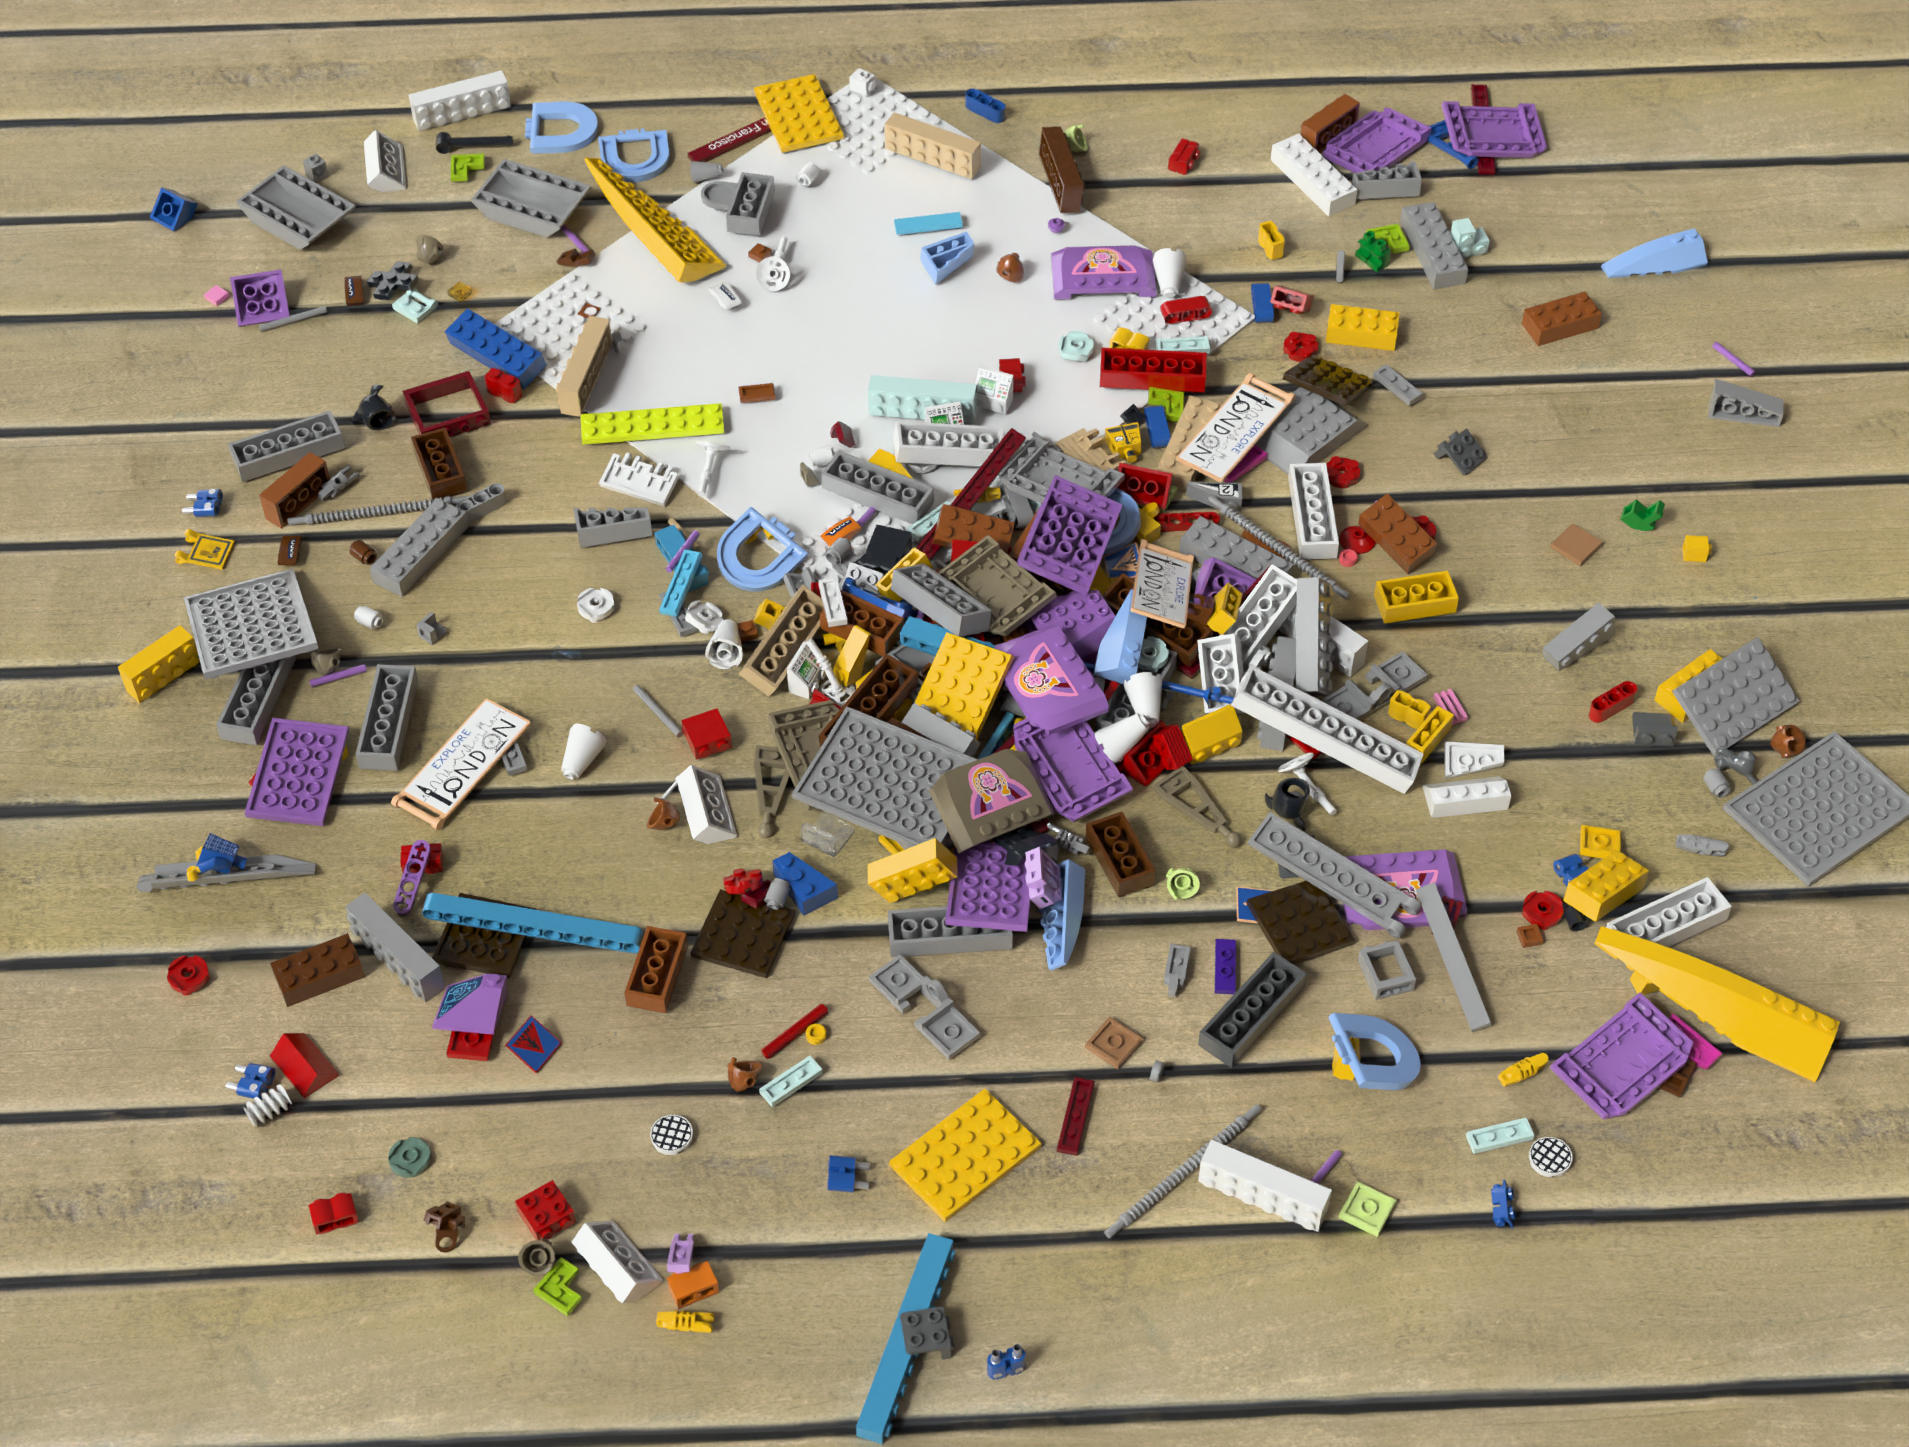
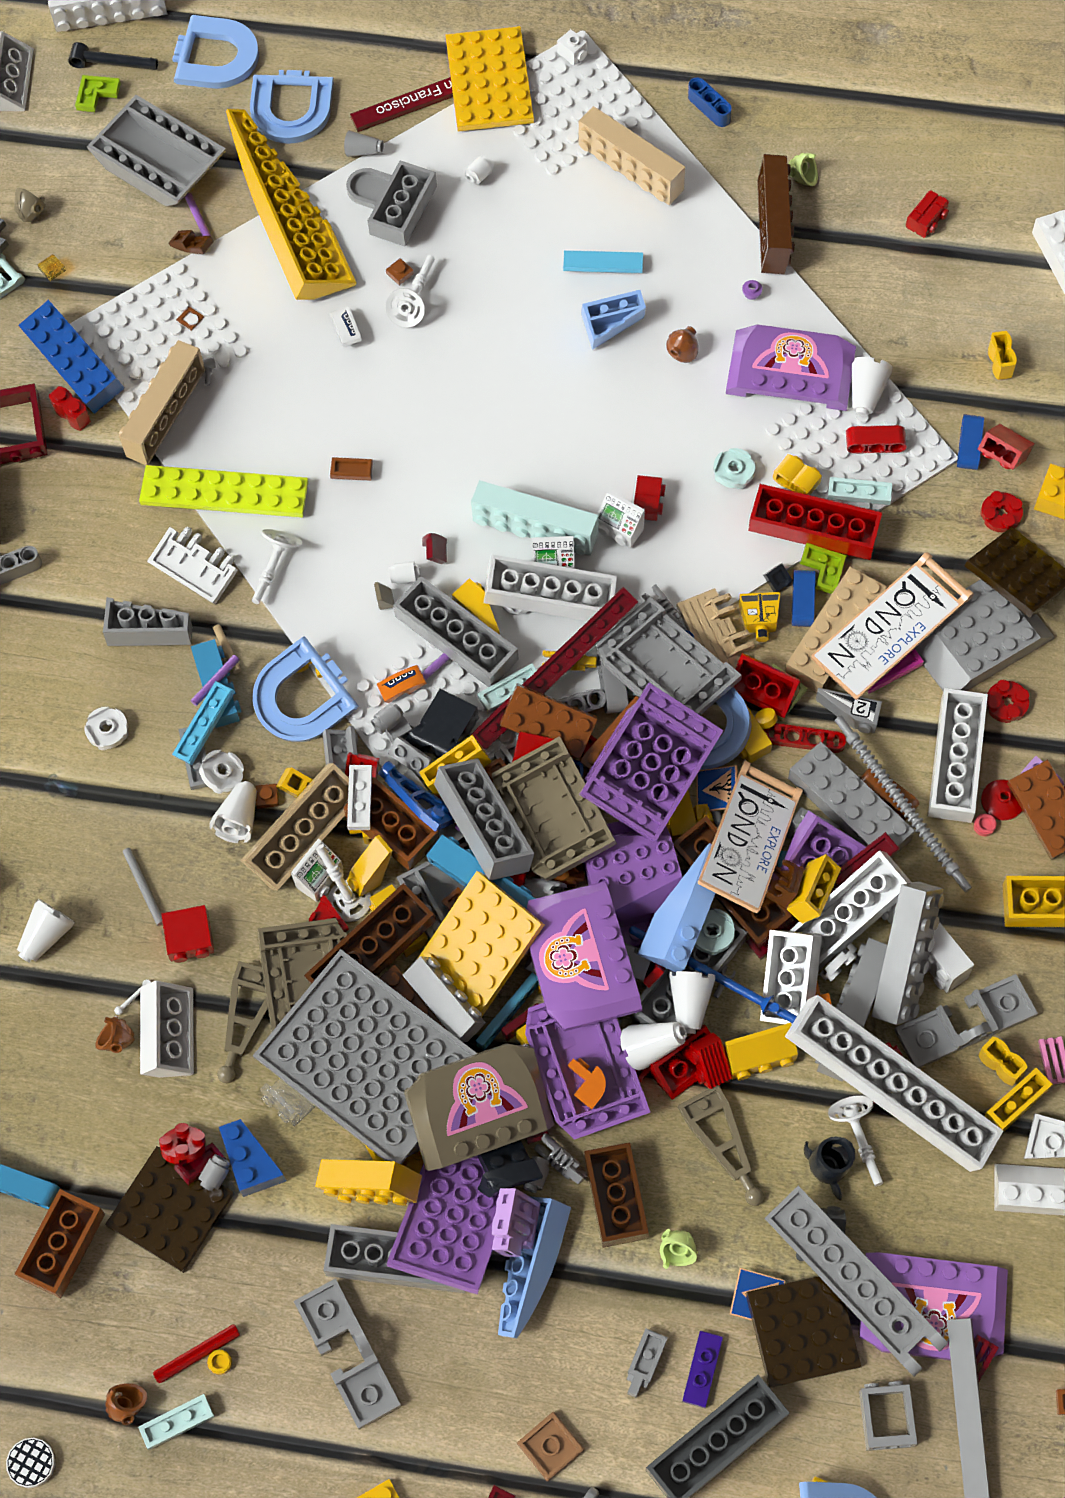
camera: 15 degrees right, 15 degrees up
none -> orange brick [567,1058,606,1110]

